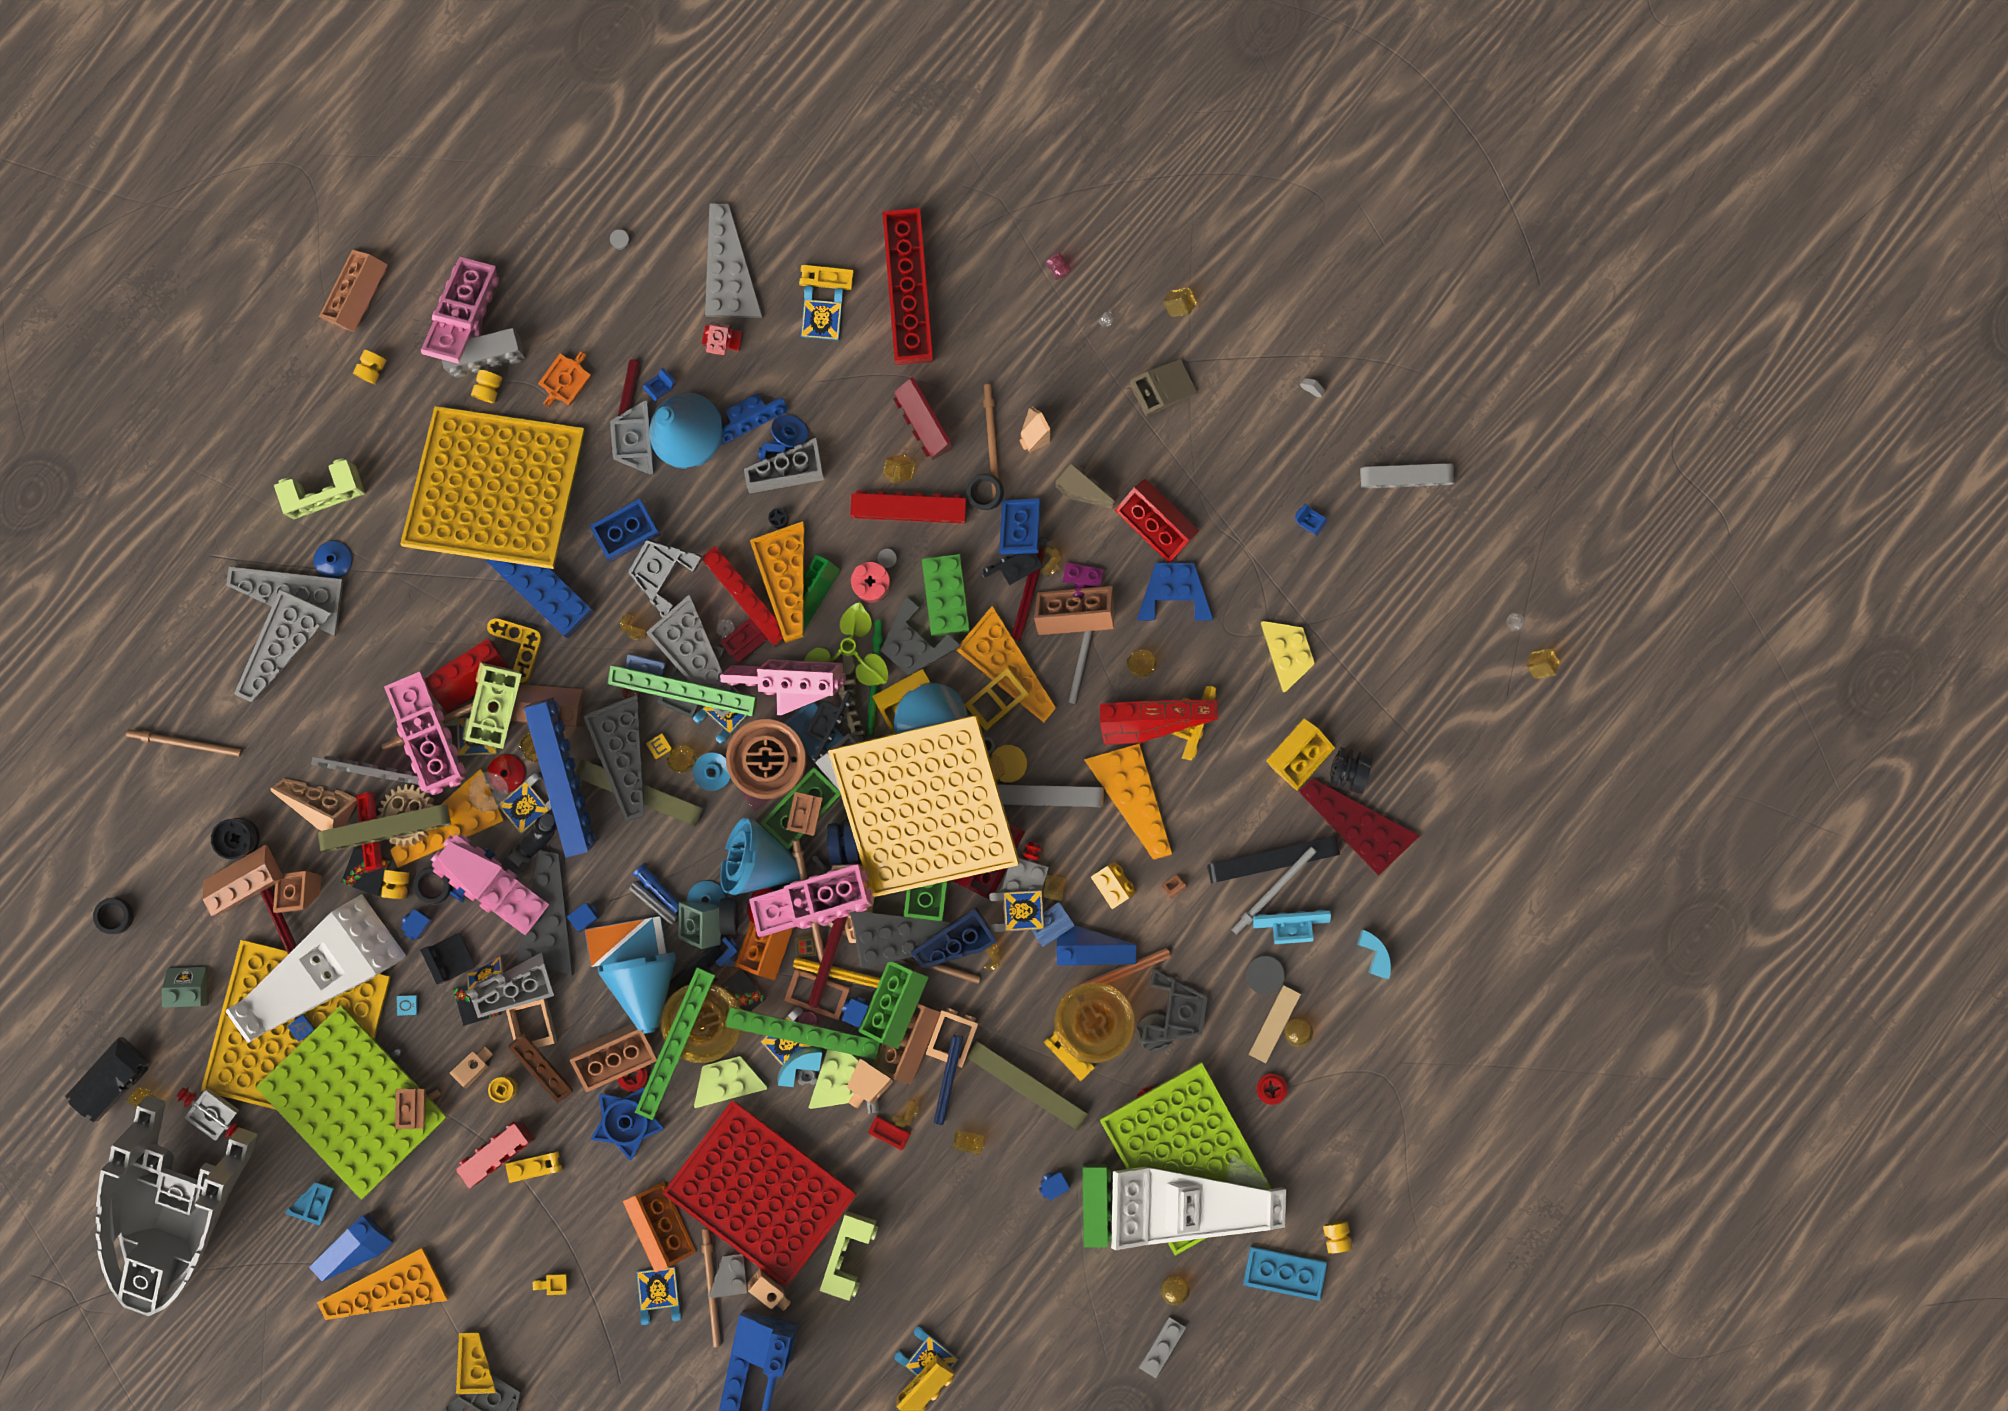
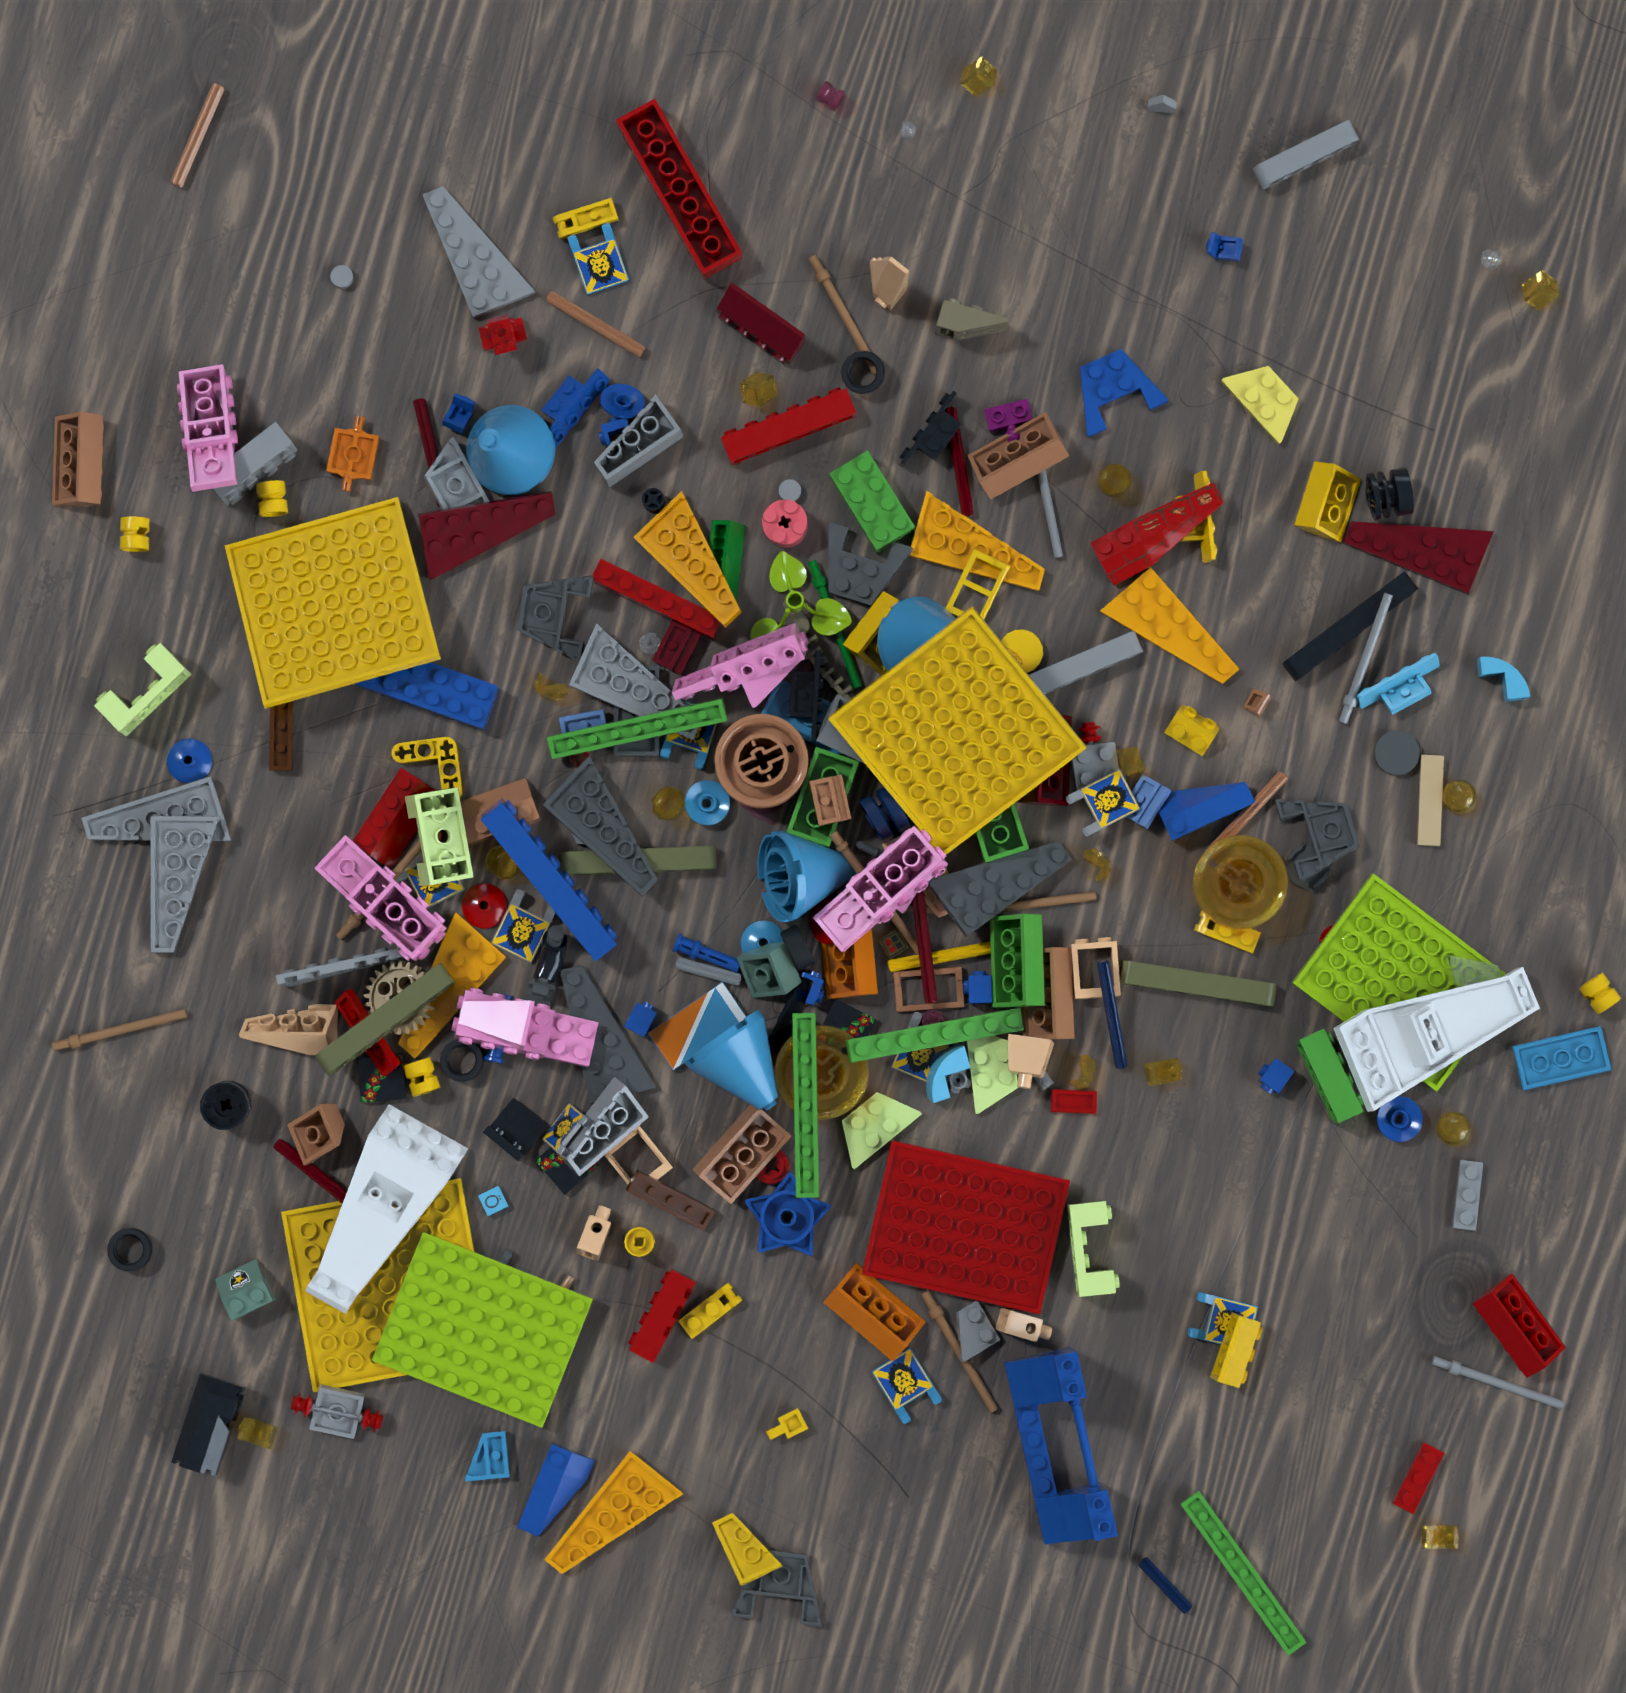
camera: 30 degrees left, 0 degrees up
light grey piece [96,1095,257,1316] -> none
nougat slope [203,845,284,916] -> none
blue tile [287,1014,315,1042] -> none
nougat plate [395,1089,426,1129] -> none
blue brick [401,909,433,940] -> none
clear plate [469,773,508,812] -> none
blue brick [589,499,661,562] -> none
yellow tile [646,733,673,760] -> none
dark blue wedge [911,906,997,968] -> none
blue plate [999,499,1041,555] -> none
clear yellow bracket [1041,546,1062,578] -> none
red slope [1114,479,1200,563] -> none
dark tan slope [1129,359,1197,418] -> none
red gear [1256,1074,1288,1105] -> none
none -> nougat axle [171,83,224,187]
none -> reddish brown plate [269,701,294,771]
none -> dark red wing [418,491,556,581]
none -> nougat axle [546,291,645,357]
none -> blue dish [1377,1096,1423,1142]

